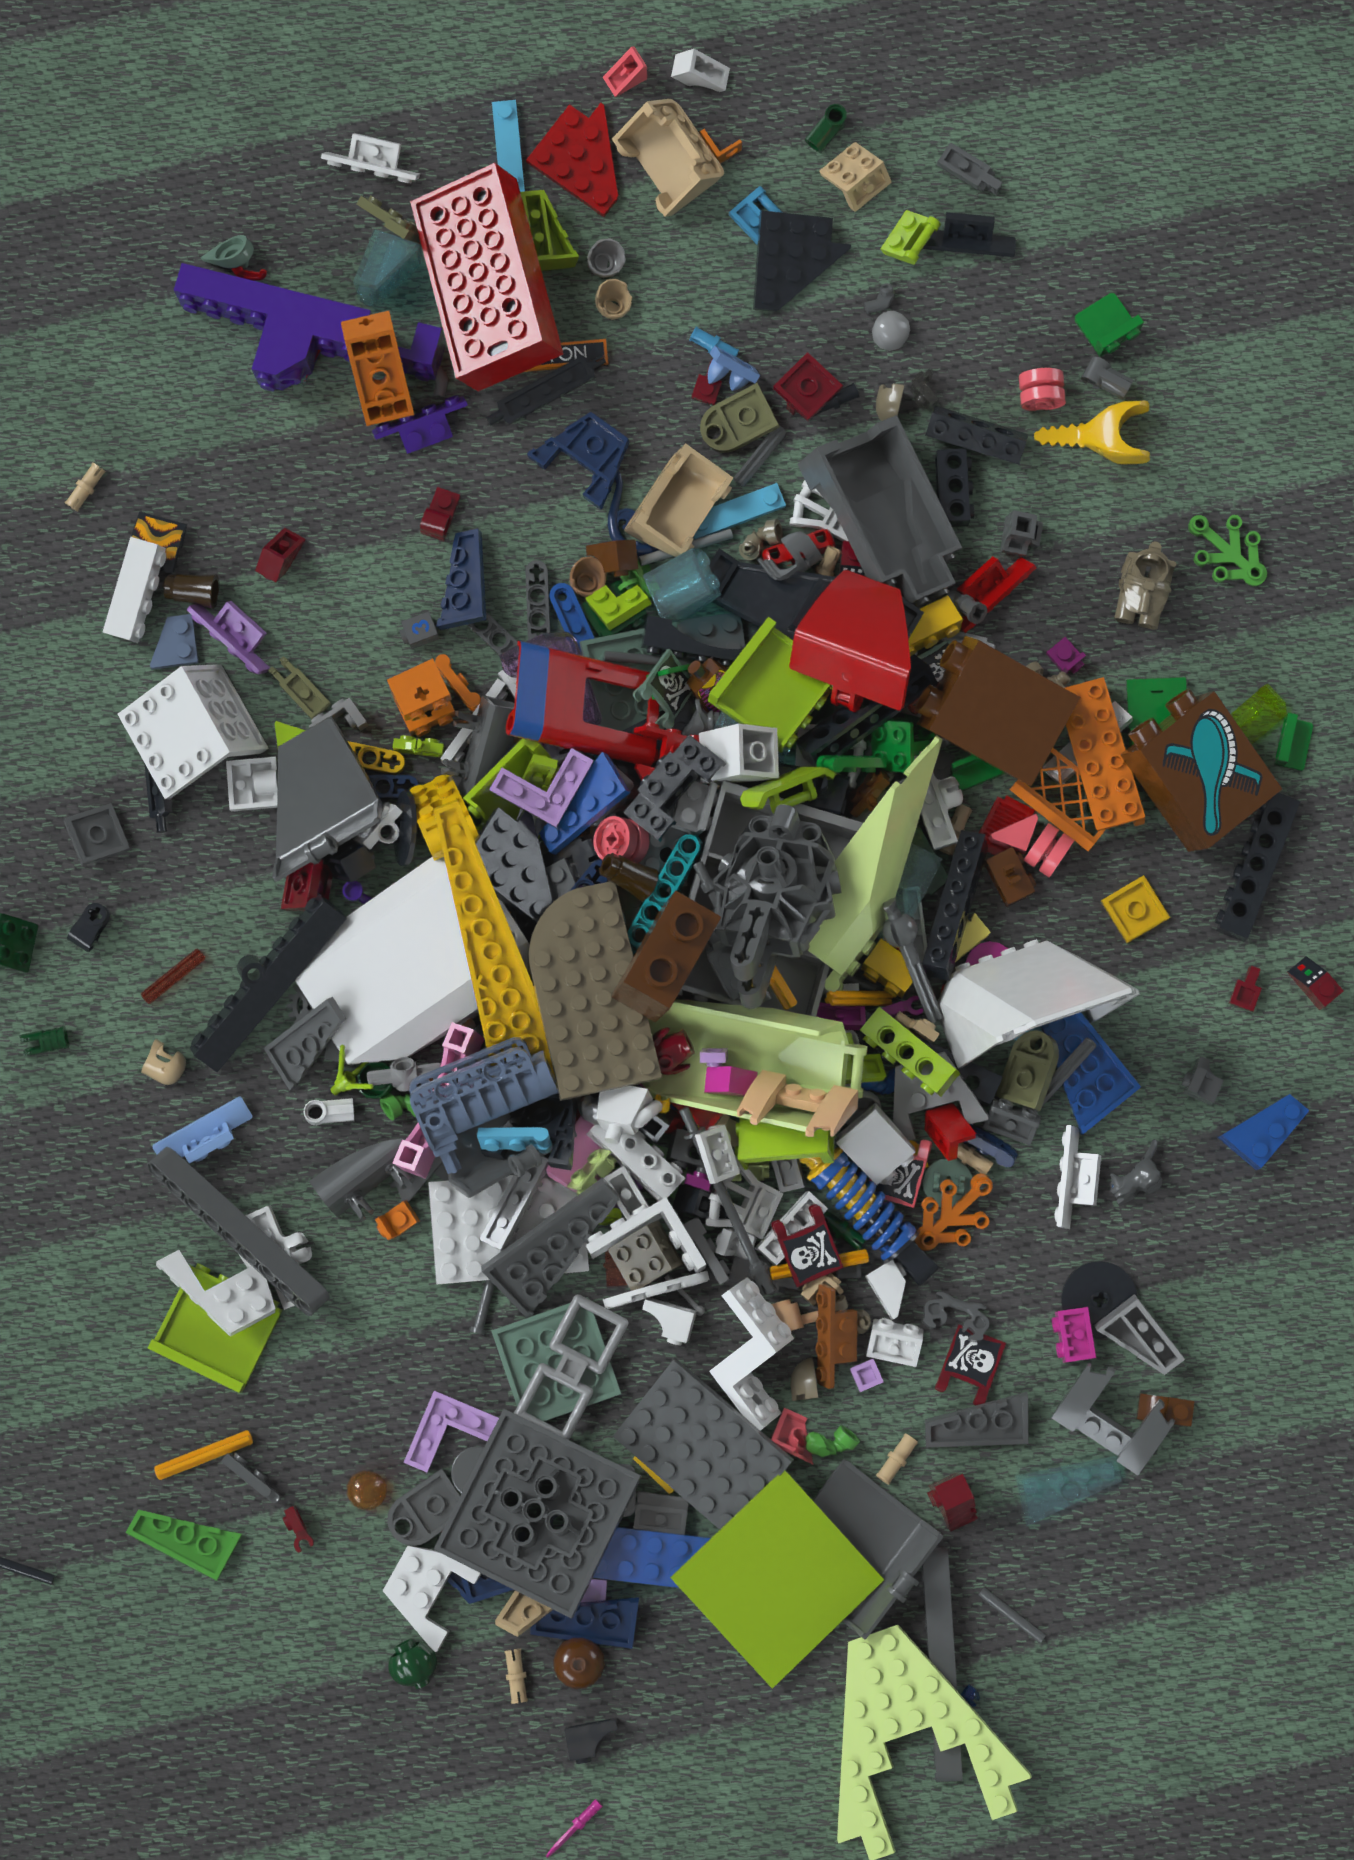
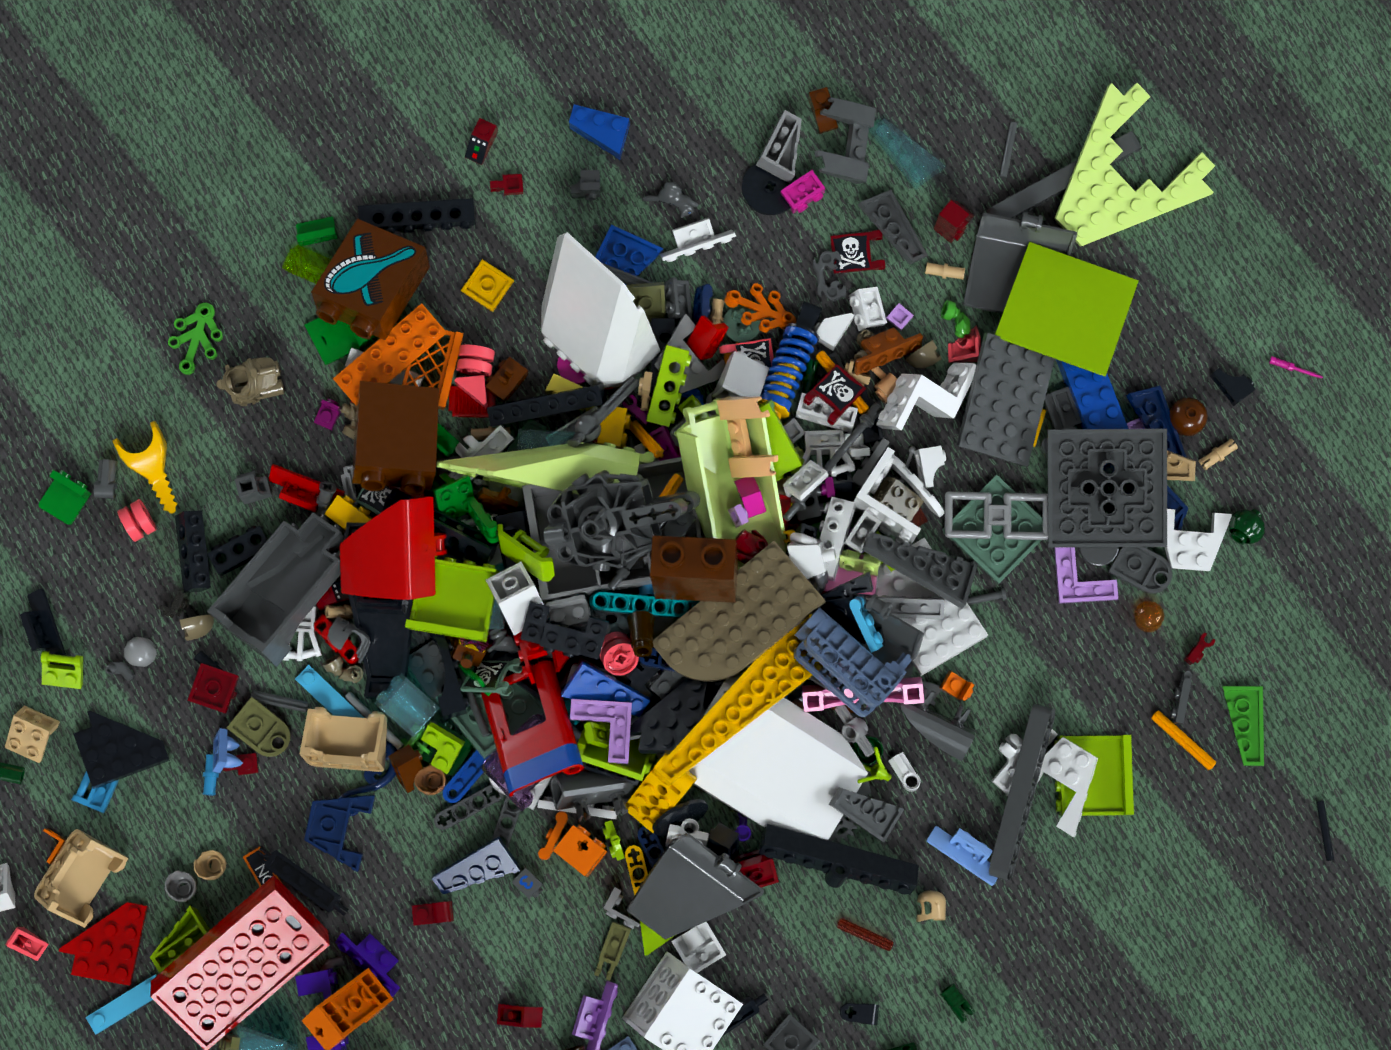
camera: 115 degrees left, 0 degrees up
bright green arm [380,1093,416,1120] -> none
hinge [961,1684,980,1708] -> none

